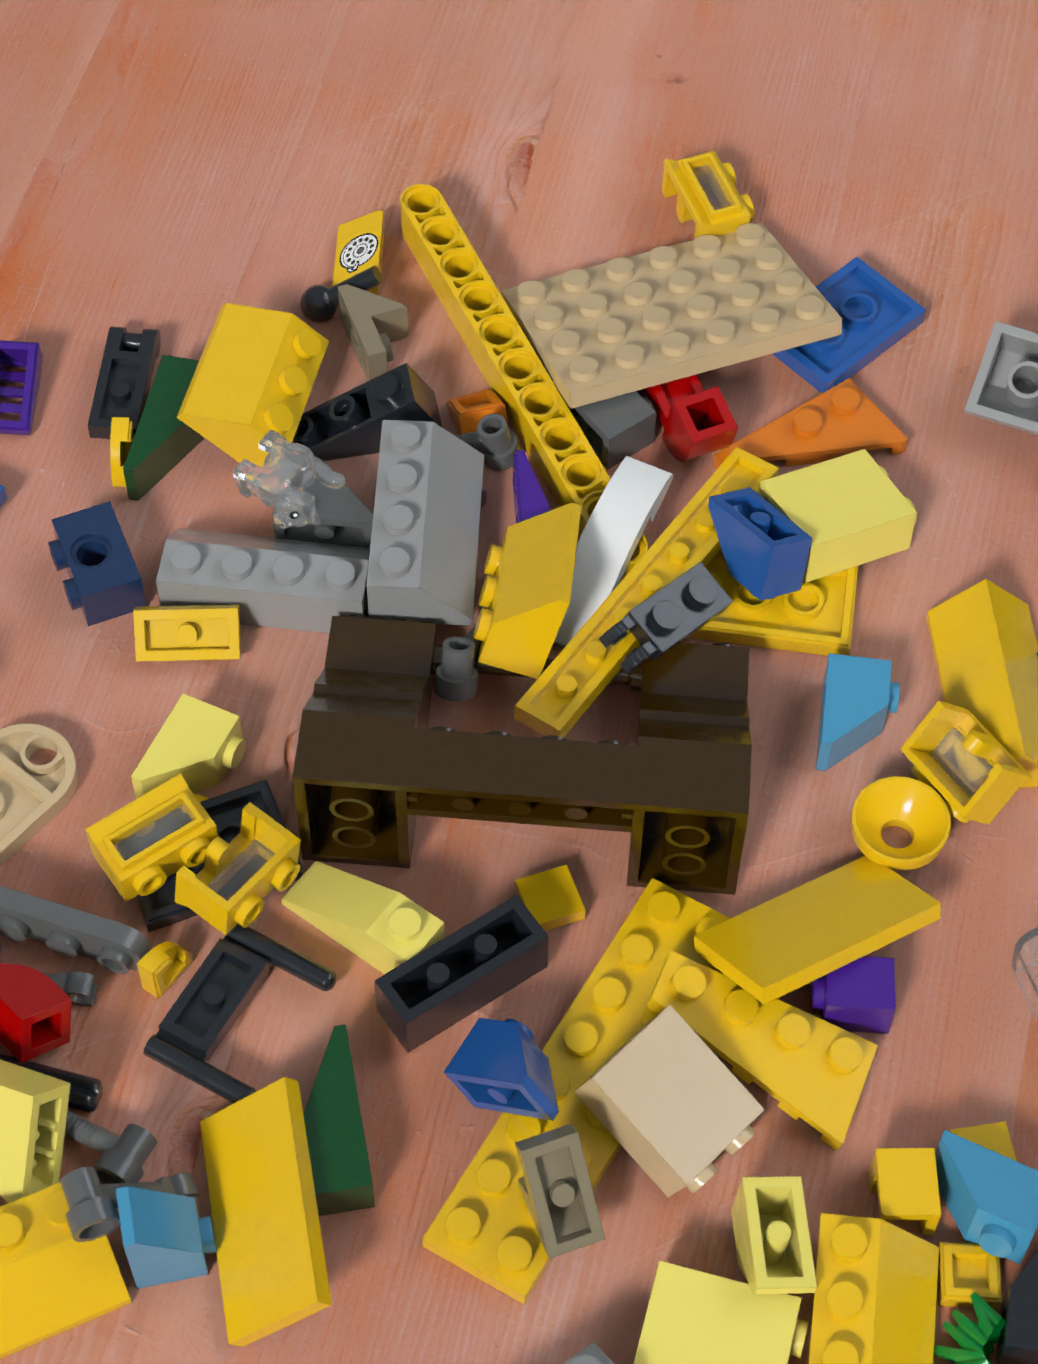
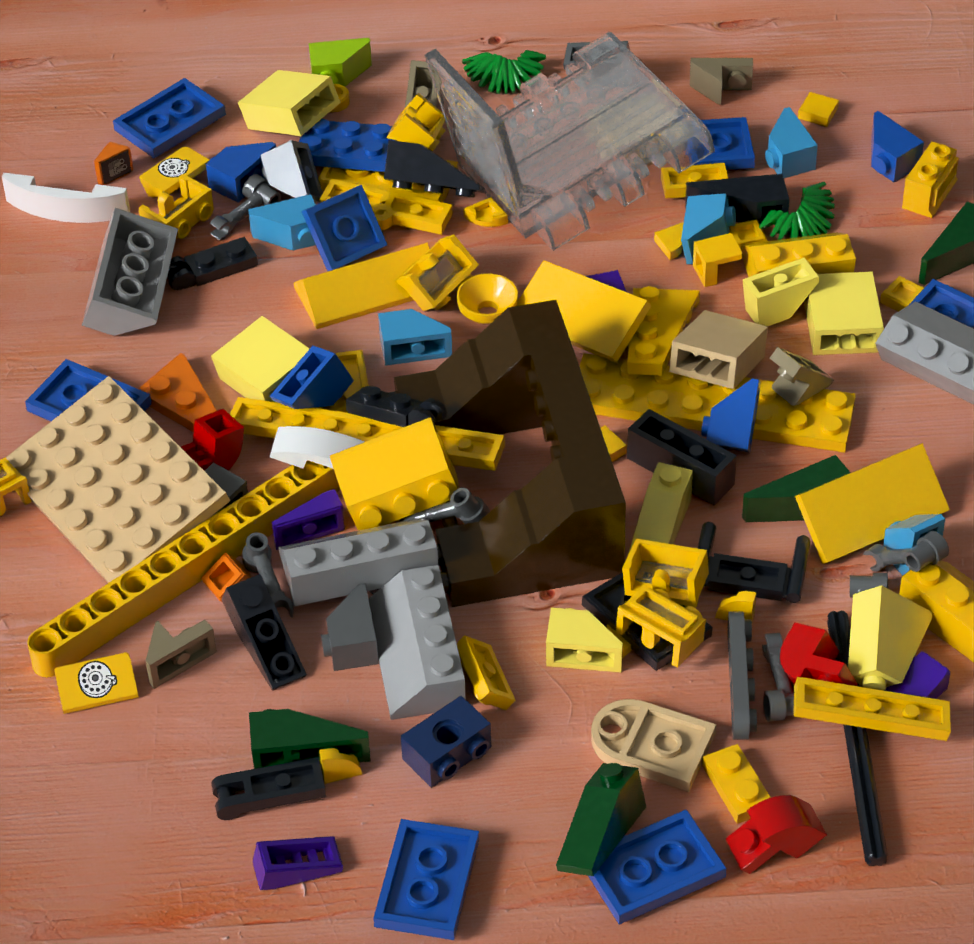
camera: 105 degrees left, 10 degrees down
yellow slope [177,303,329,472] -> none
clear animal [233,430,346,529] -> none
black bar [300,266,383,323] -> none

